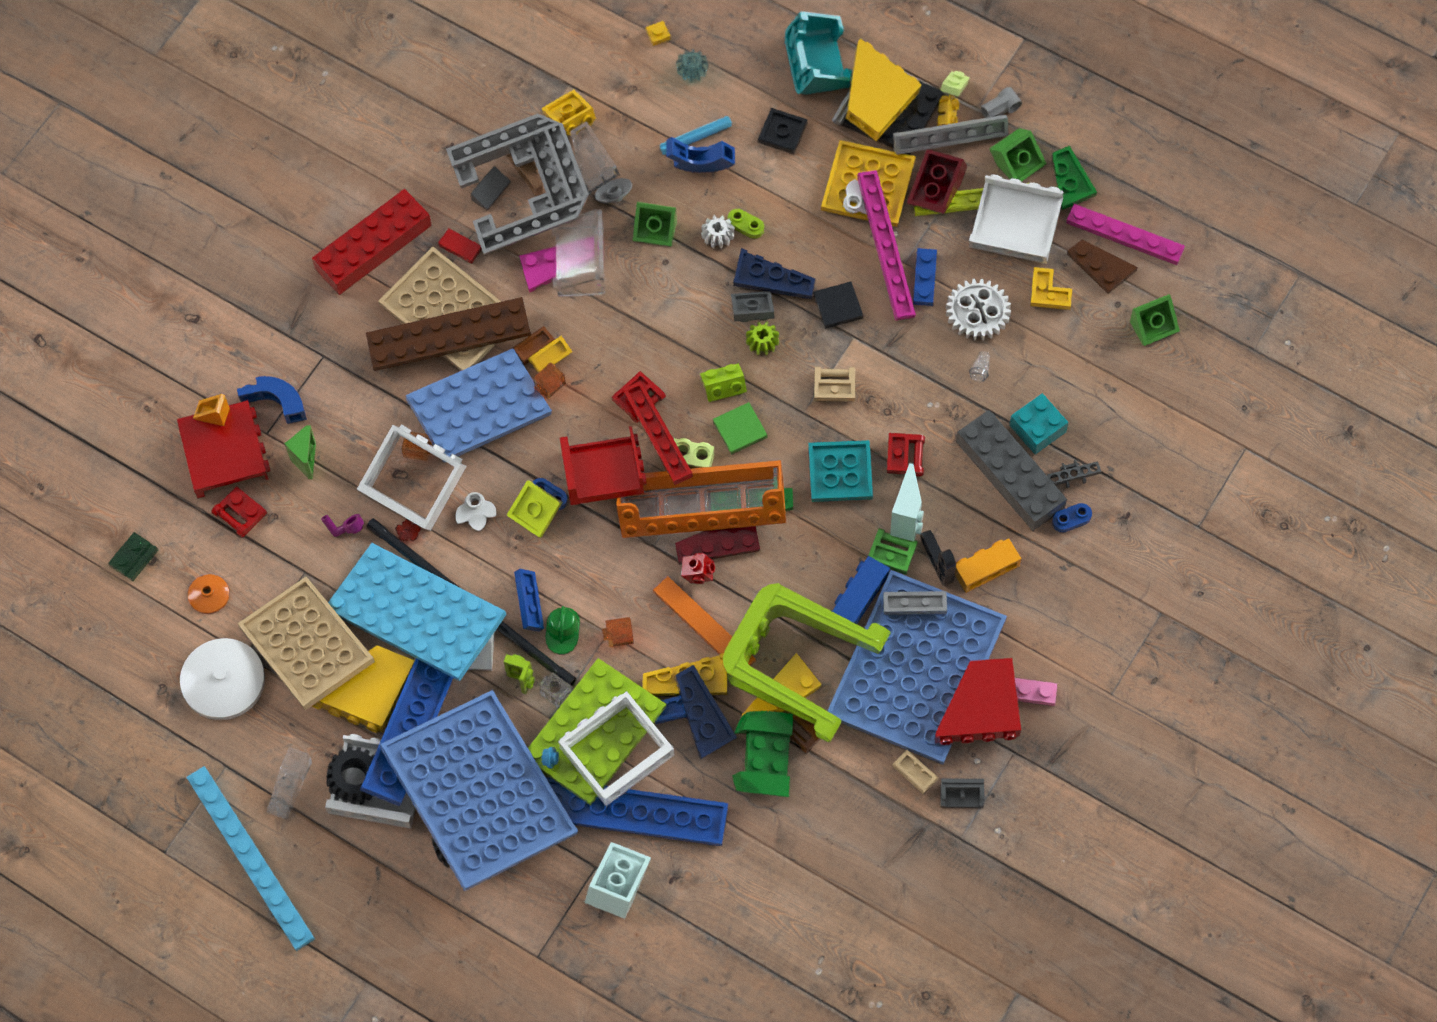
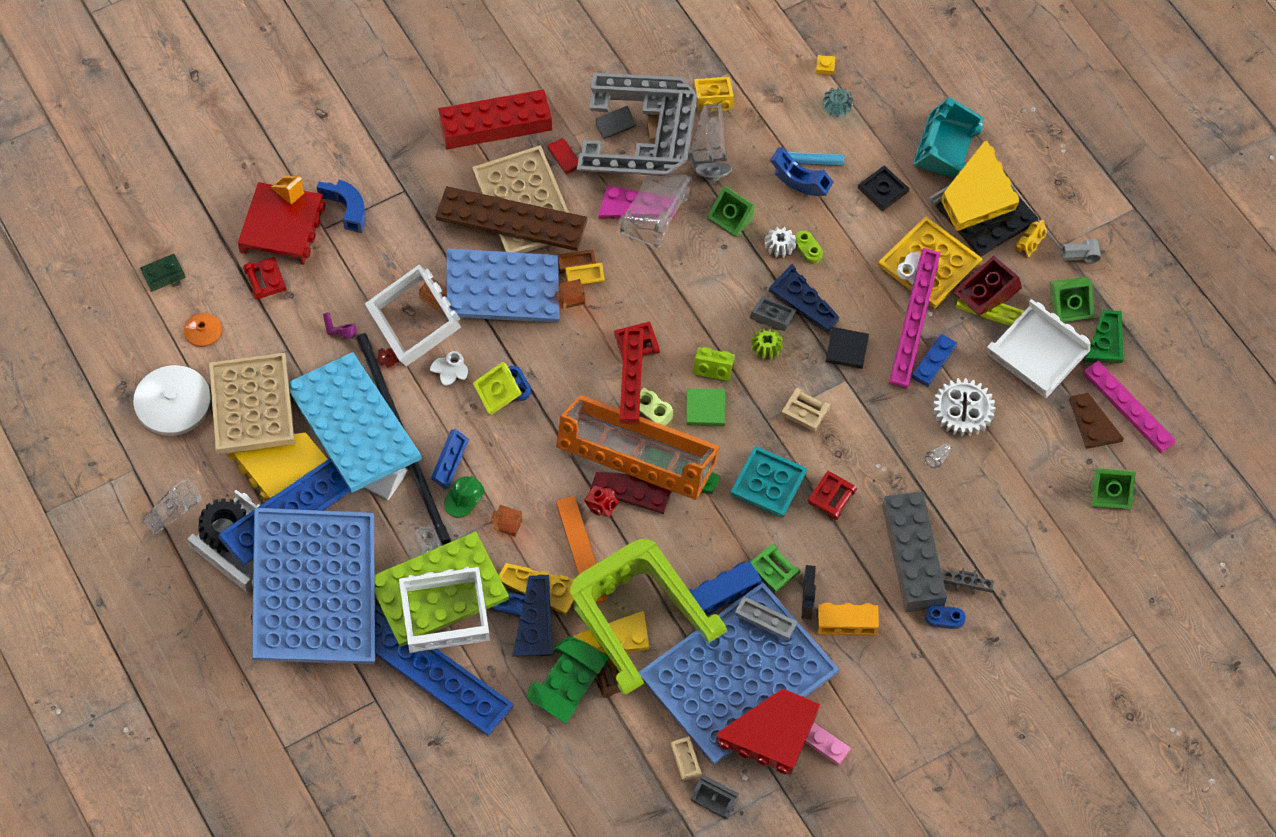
camera: 25 degrees right, 5 degrees down
medium azure plate [186,766,315,951] -> none
bright green slope [284,425,316,479] -> none
lime bracket [503,654,535,694] -> none
dark azure plate [542,747,559,768] -> none
red panel [560,426,647,505] -> none
light aqua slope [585,842,651,919] -> none
light aqua slope [890,463,924,541] -> none
light grey plate [893,115,1008,155] -> none
yellowish green plate [940,71,970,97] -> none
teal brick [1009,393,1069,455] -> none
yellow plate [1030,267,1072,310] -> none

